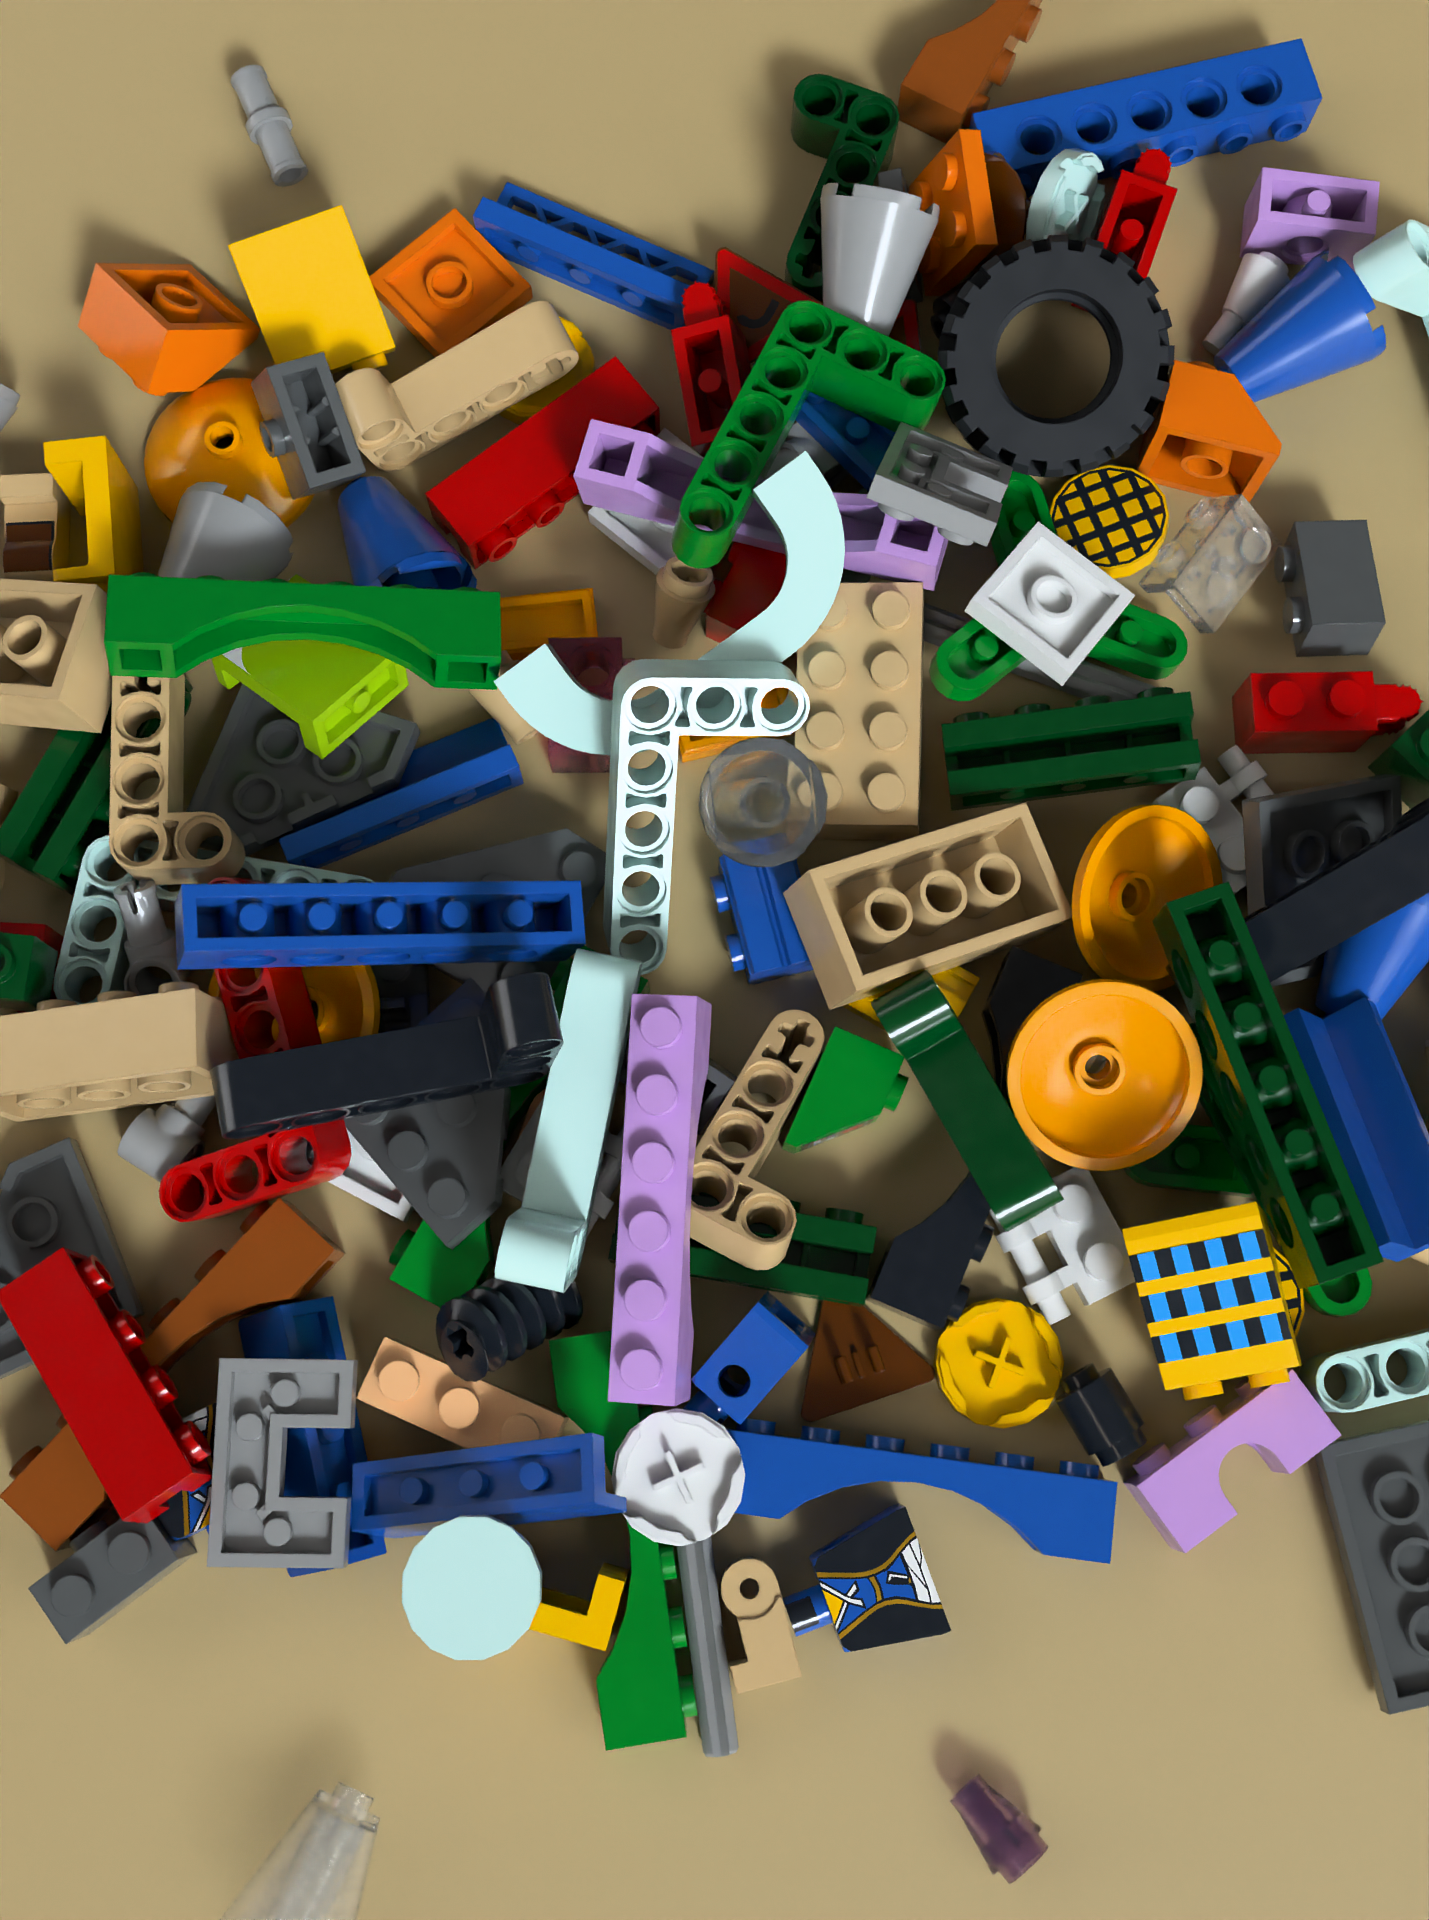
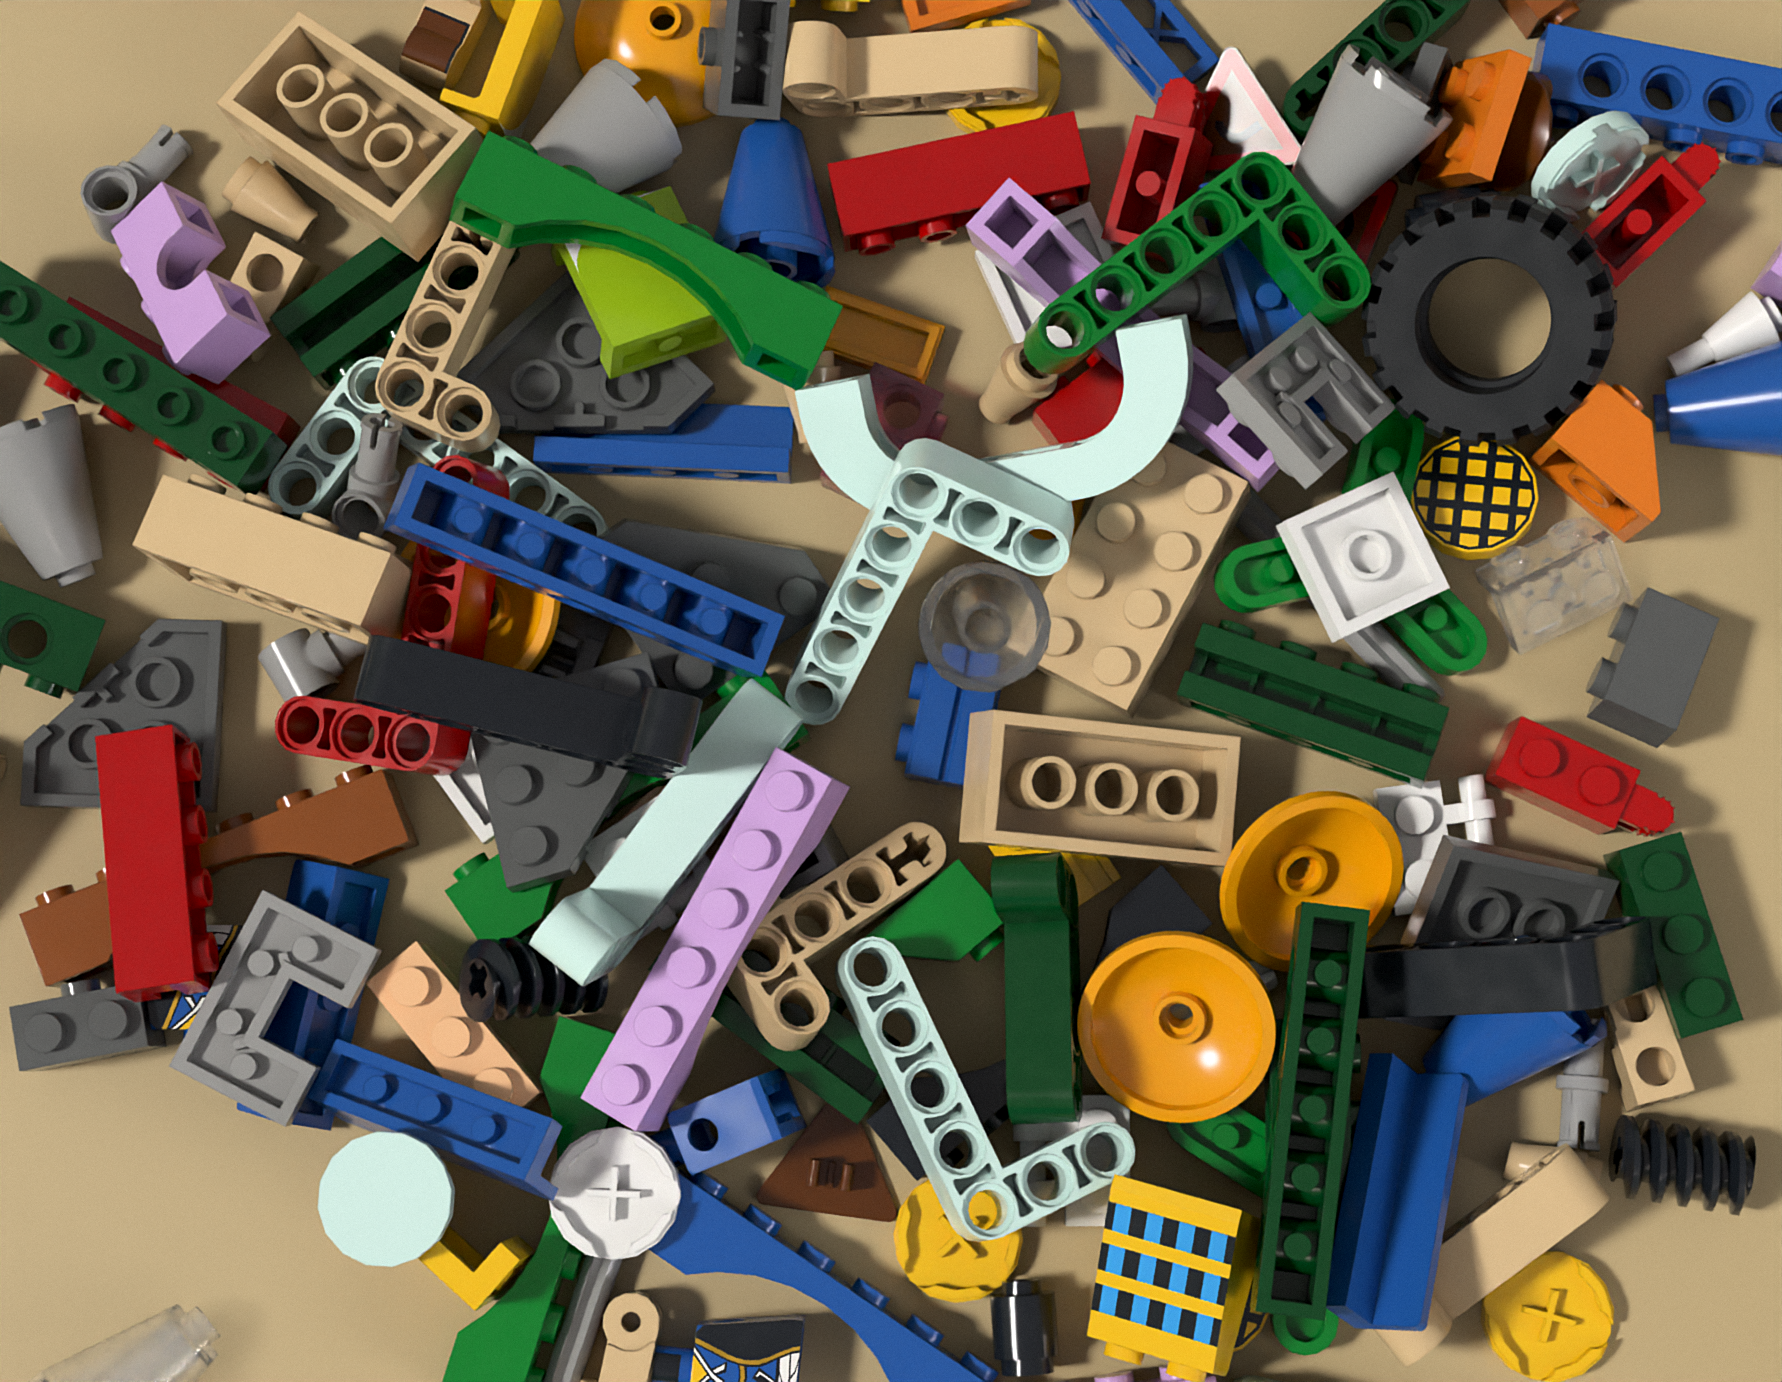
camera: 35 degrees right, 5 degrees up
none -> light aqua beam [835,936,1136,1242]

